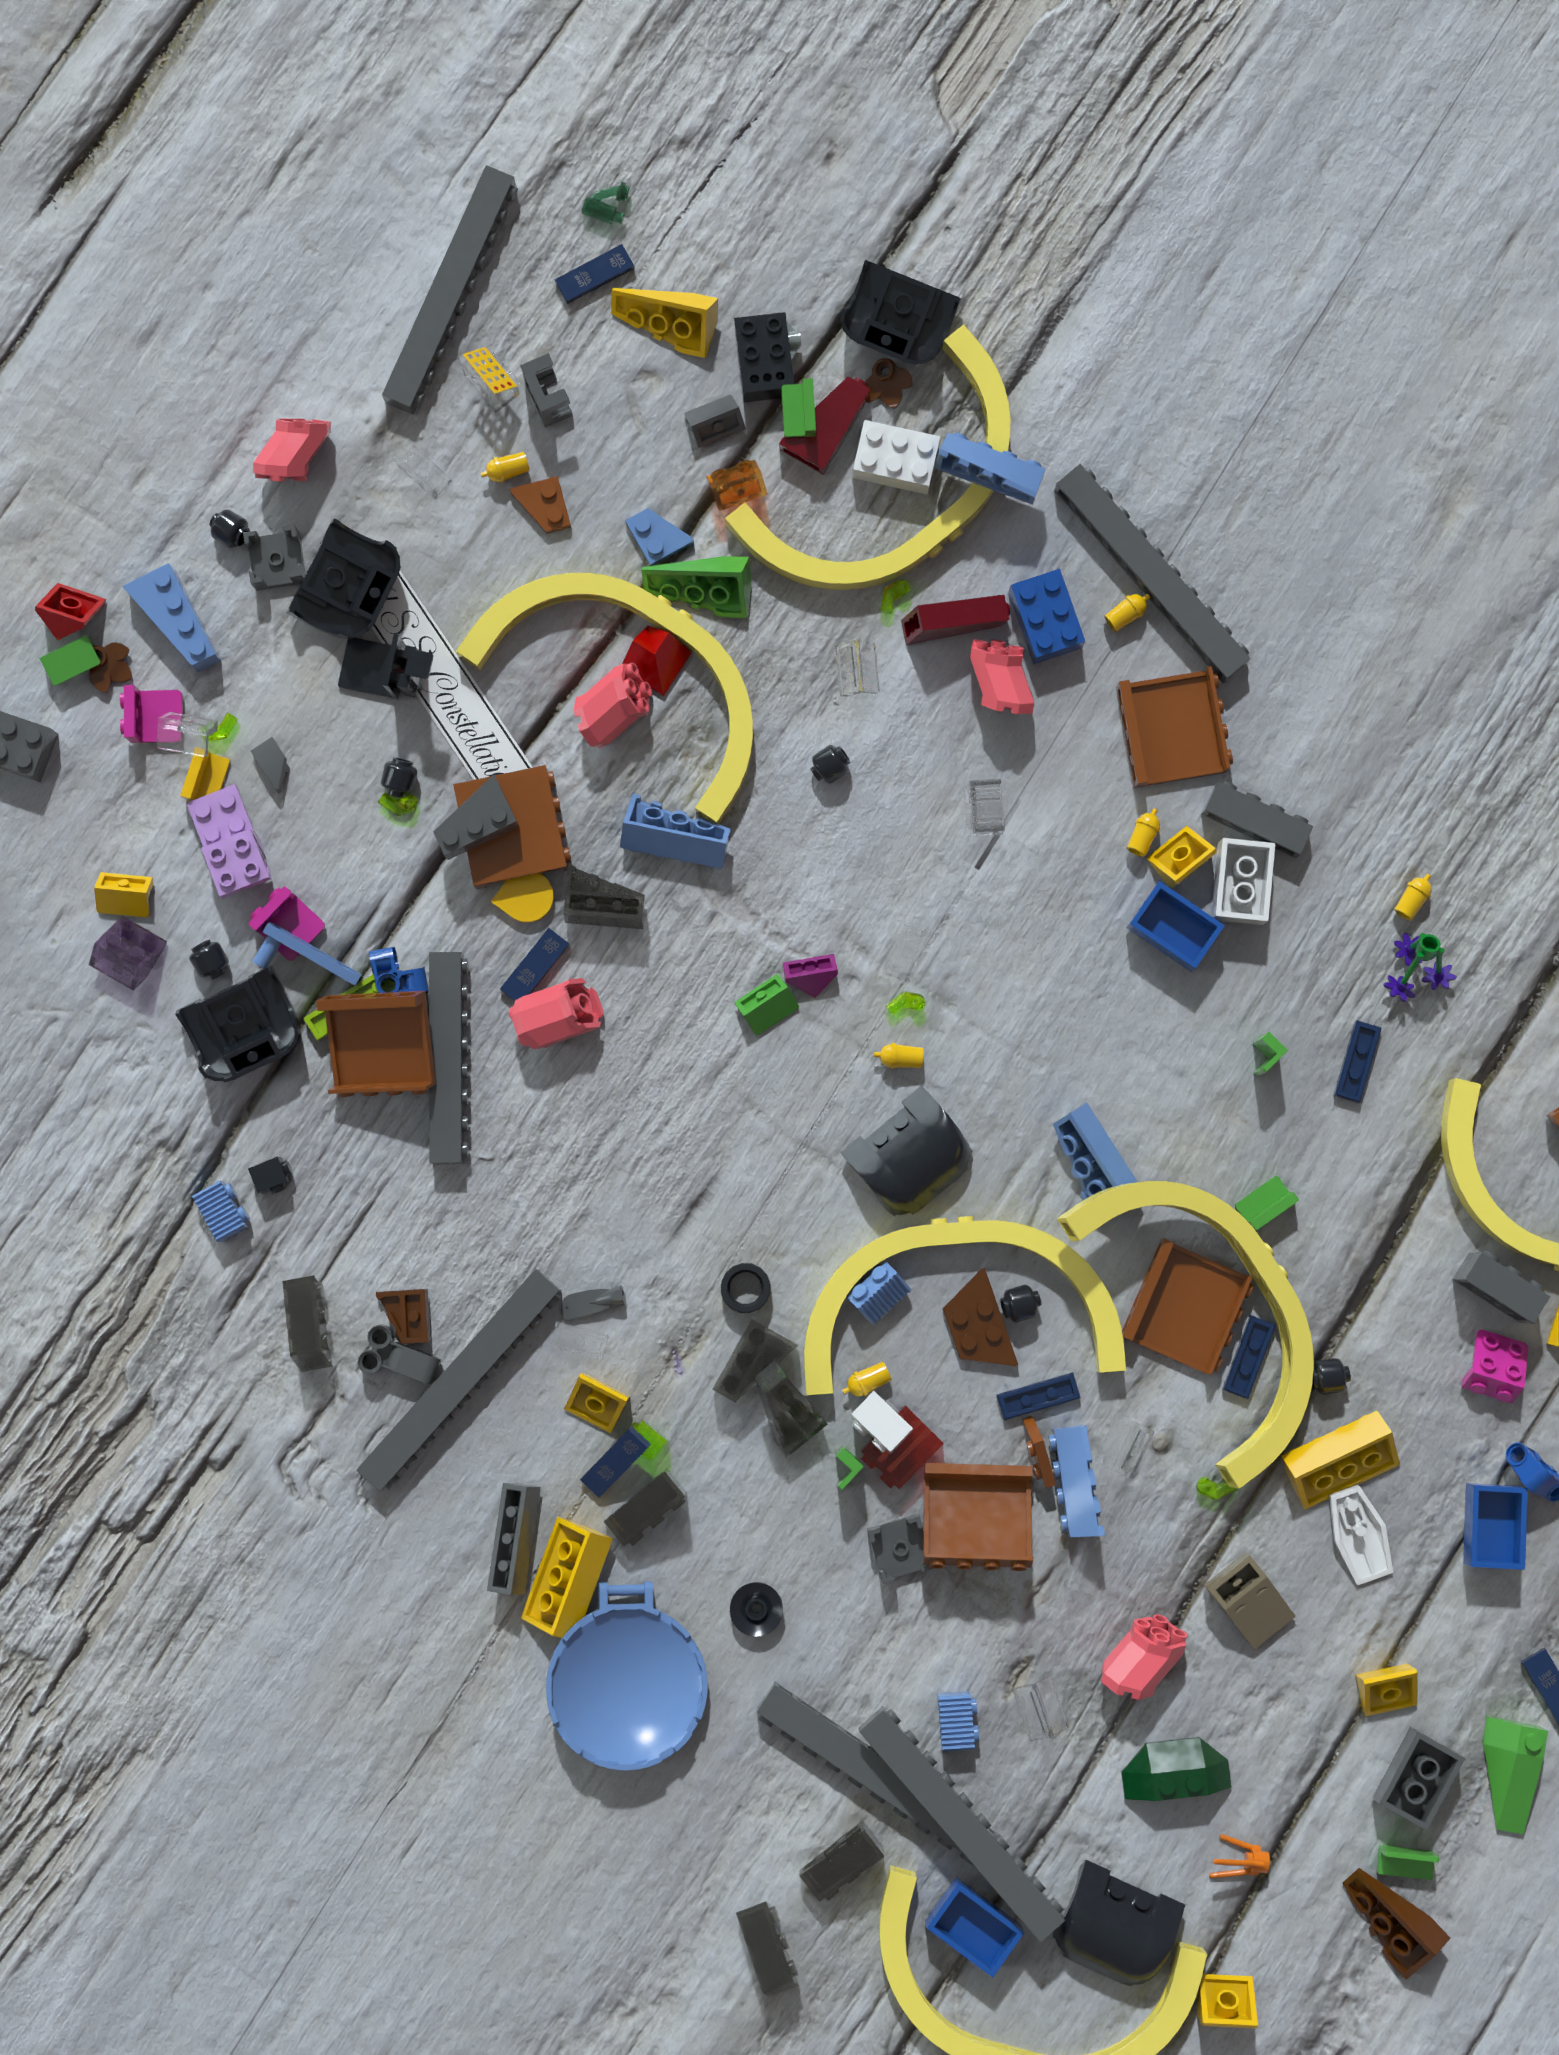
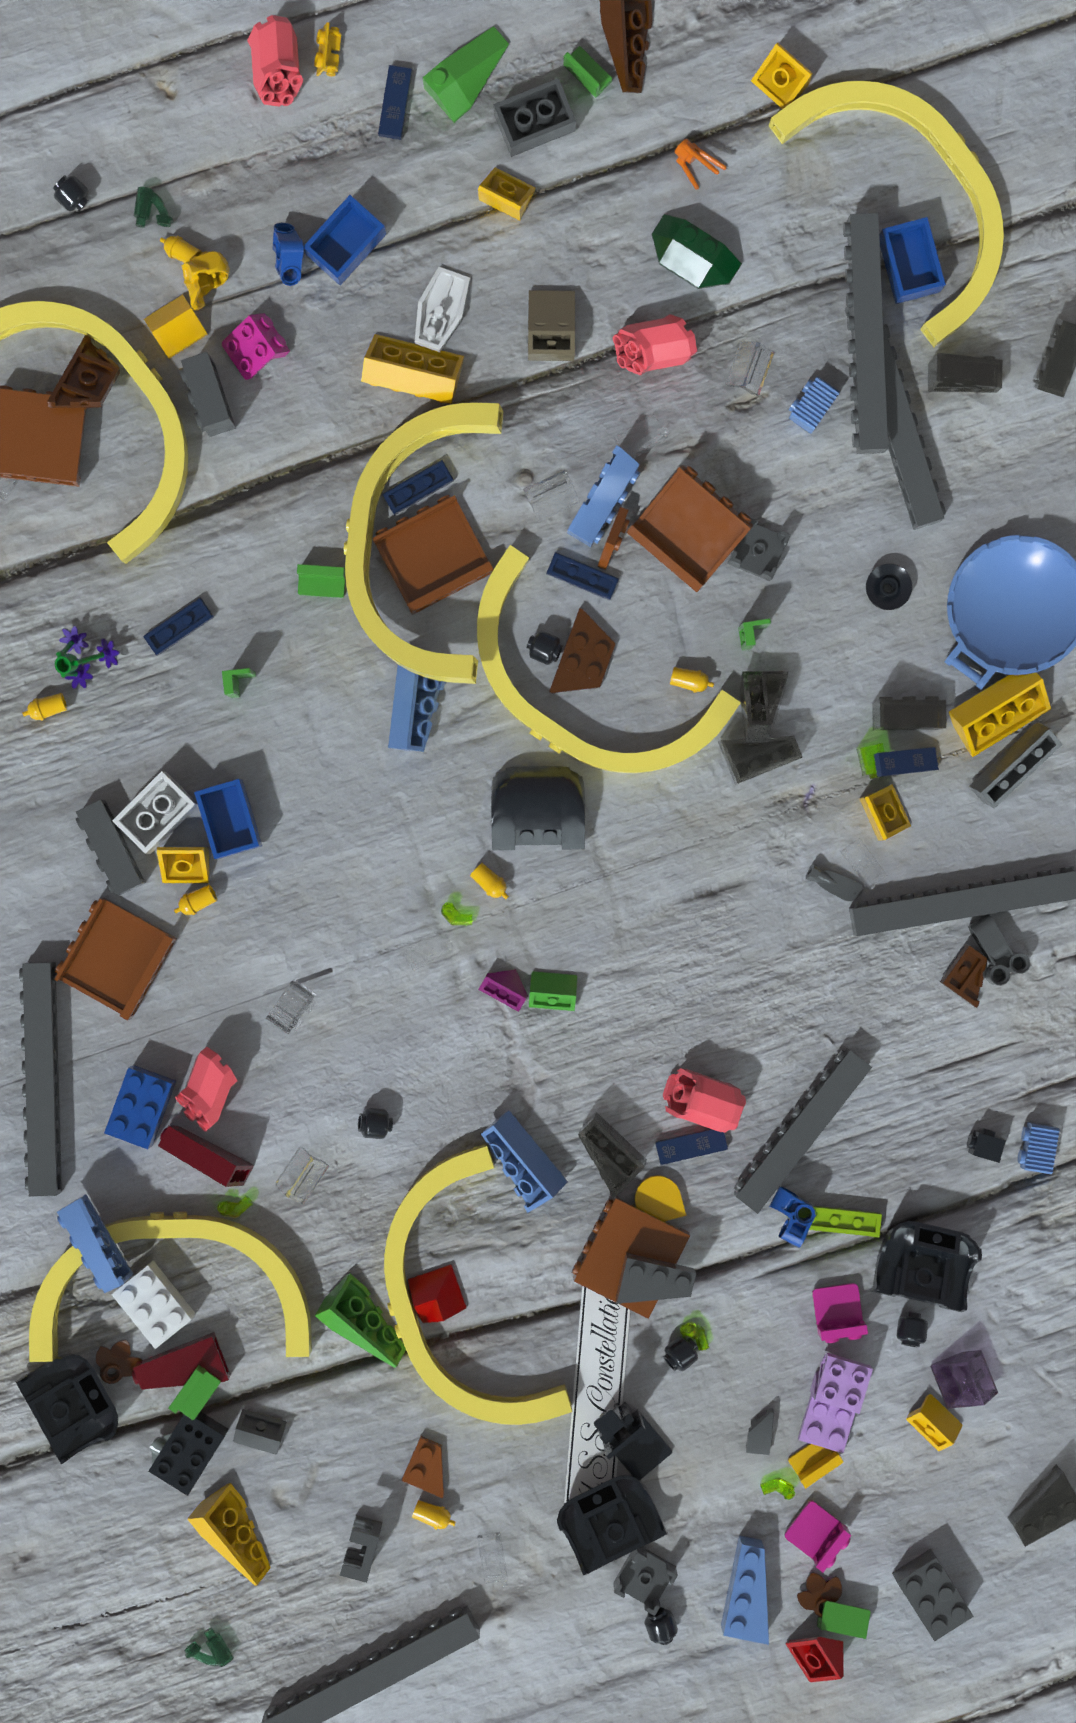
camera: 140 degrees left, 5 degrees up
clear panel [157,712,218,757] -> none
coral brick [253,418,331,482] -> none
medium blue piece [253,921,362,986] -> none
clear smoke wedge [282,1275,333,1372] -> none
dark orange panel [316,991,436,1097] -> none
slope [458,347,520,413] -> none
dark blue tile [554,244,635,304] -> none
coral brick [573,663,652,748] -> none
medium blue wing [625,508,694,566] -> none
clear orange brick [706,460,768,511] -> none
black tyre [721,1263,771,1313] -> none
medium blue brick [847,1261,911,1325] -> none
white brick [851,1391,913,1454] -> none
clear red brick [860,1405,944,1489] -> none
black piece [1053,1860,1186,1986] -> none
yellow piece [1104,594,1150,632] -> none
clear neon green arm [1196,1477,1237,1500] -> none
black head [1312,1358,1351,1395] -> none

